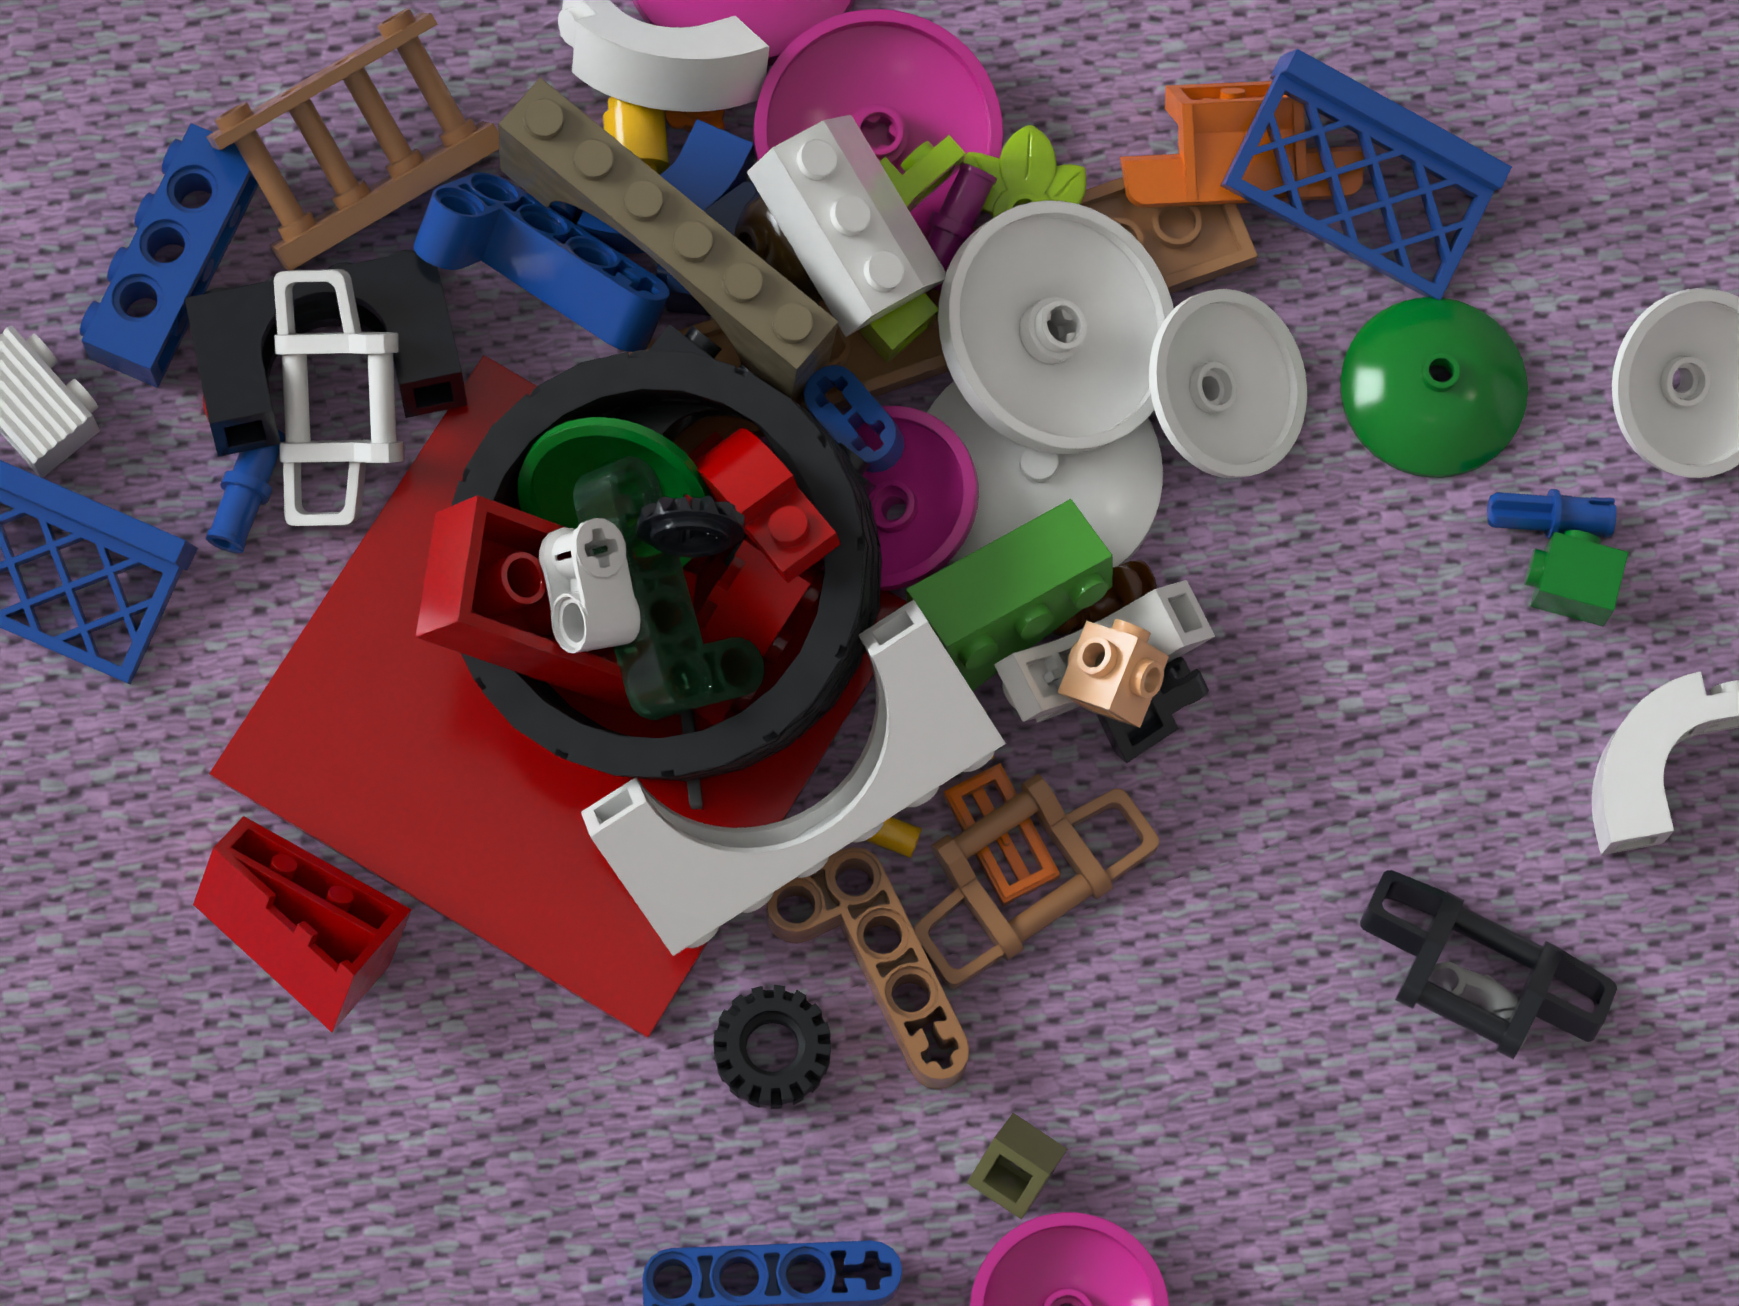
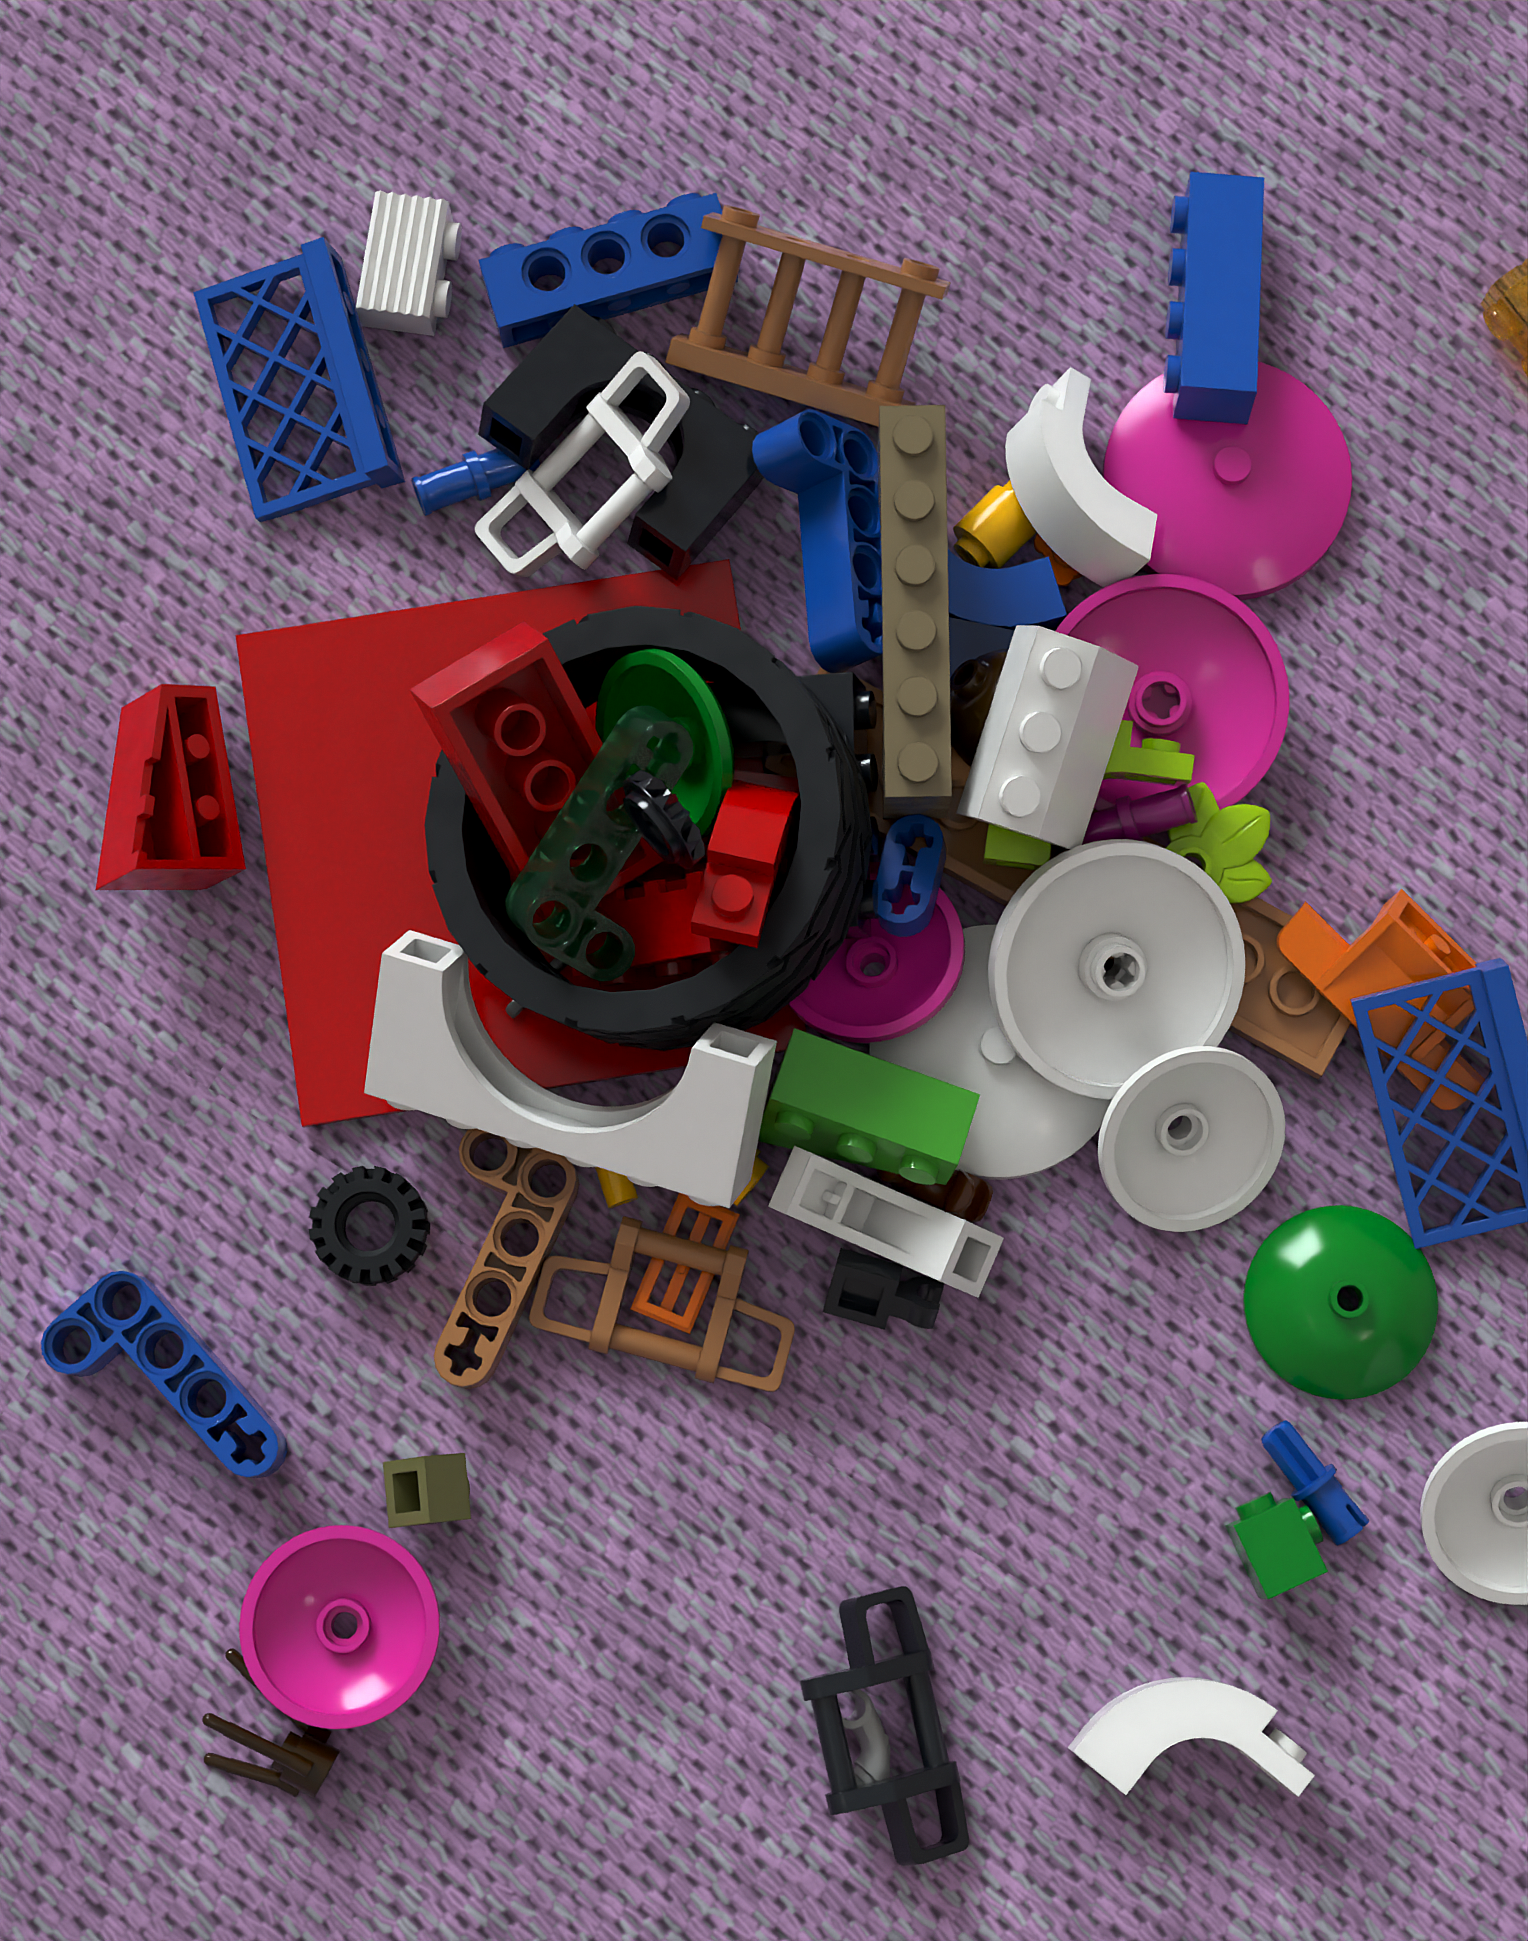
camera: 55 degrees right, 5 degrees up
white piece [539,518,641,653] -> none
light nougat brick [1057,619,1169,728] -> none

